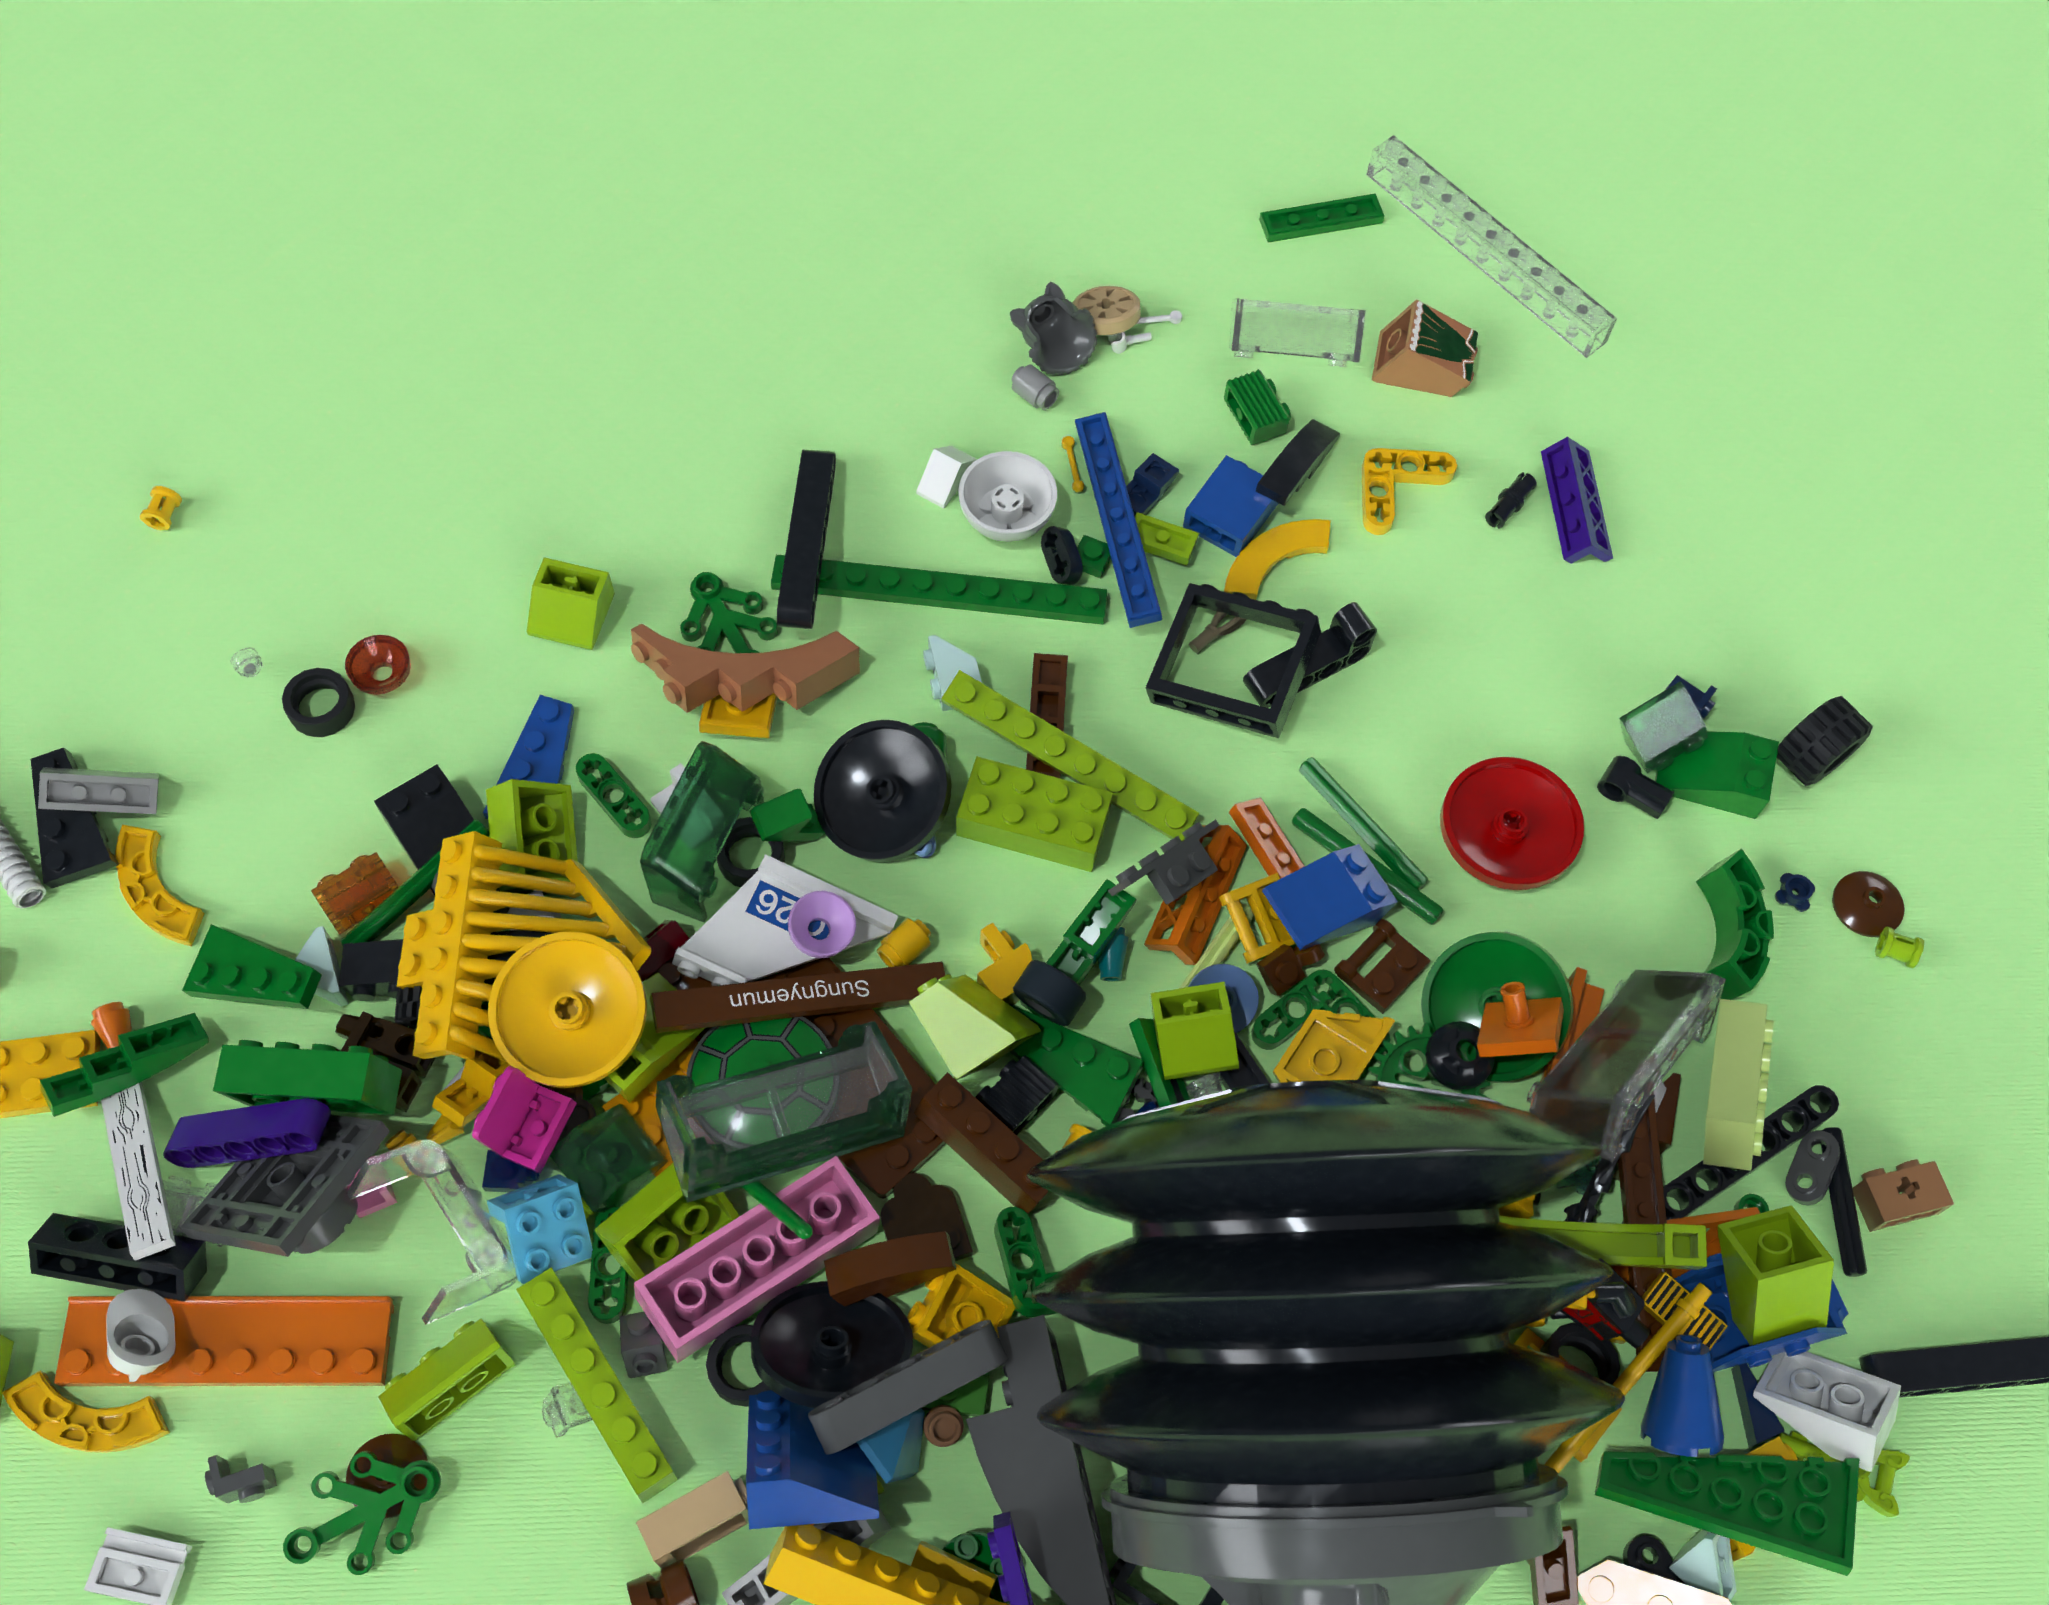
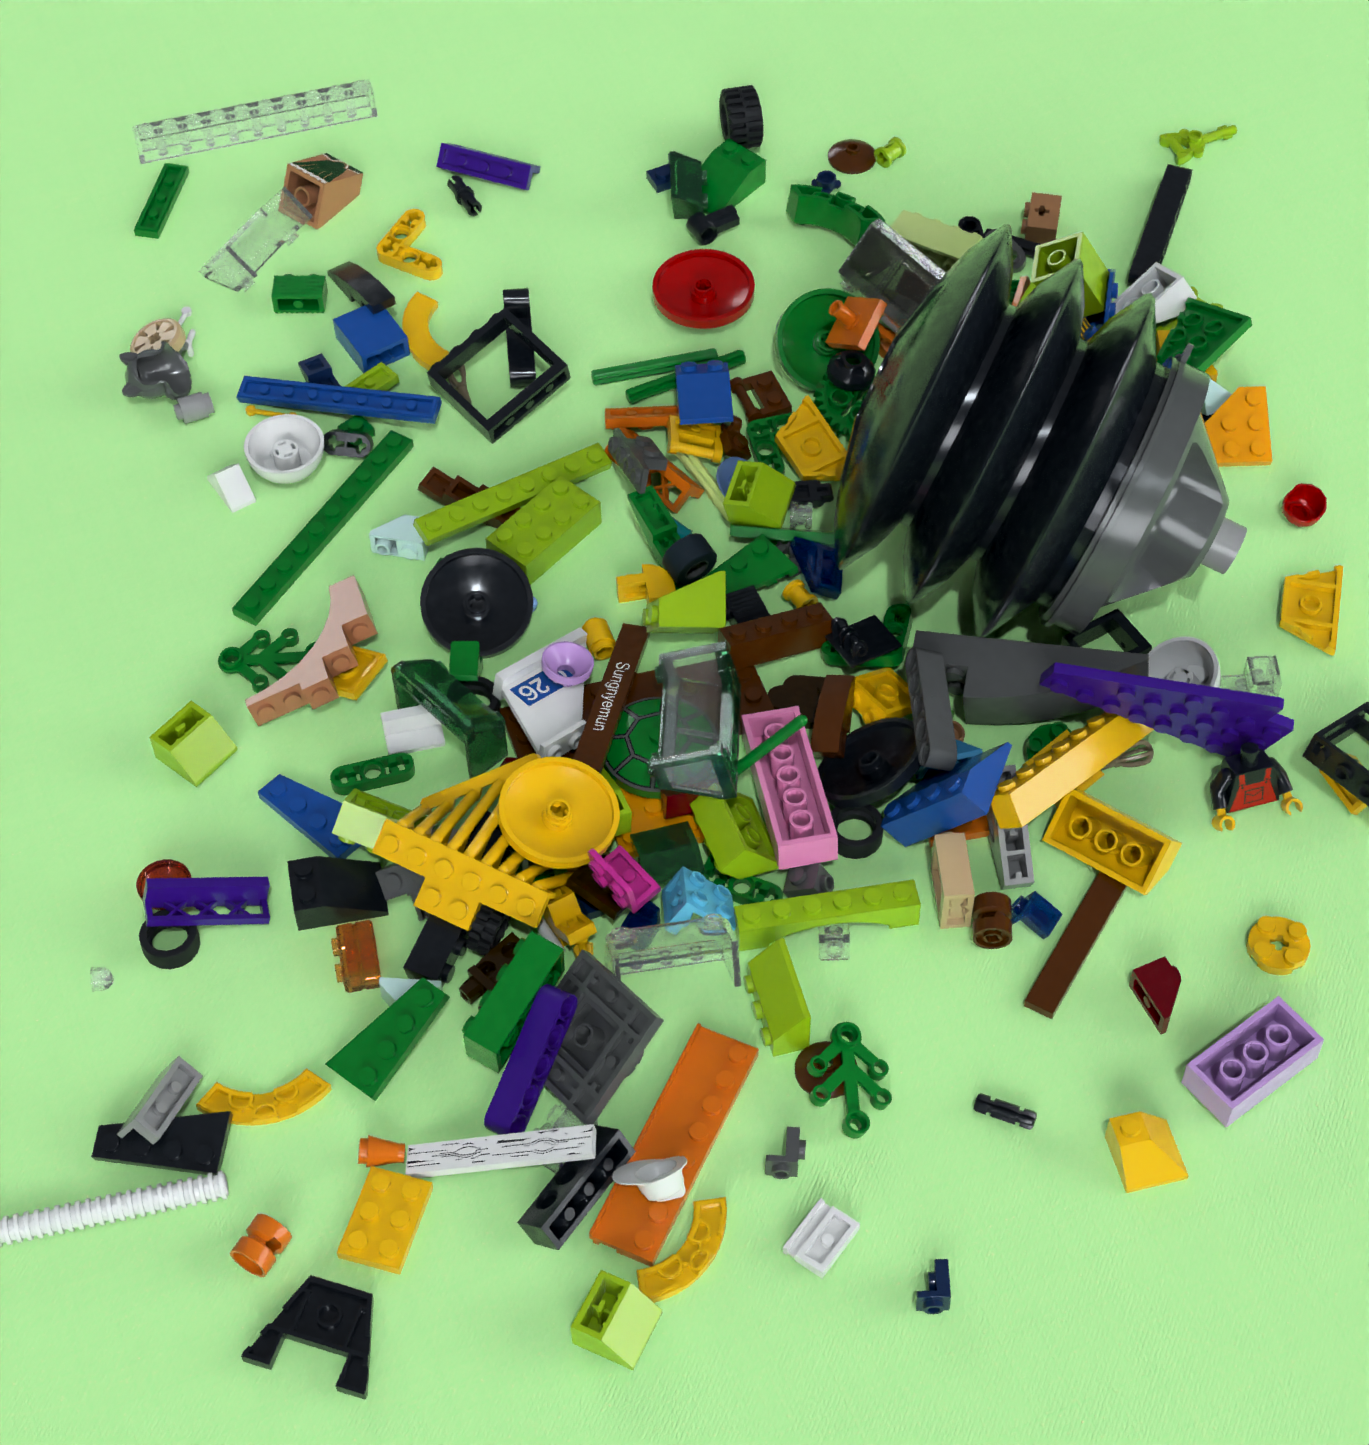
camera: 60 degrees left, 10 degrees down
green slope [40,1013,209,1117] -> none
green axle [340,820,489,946] -> none
black beam [777,449,836,629] -> none
none -> dark purple fence [143,876,270,927]
none -> black hinge [825,615,902,668]

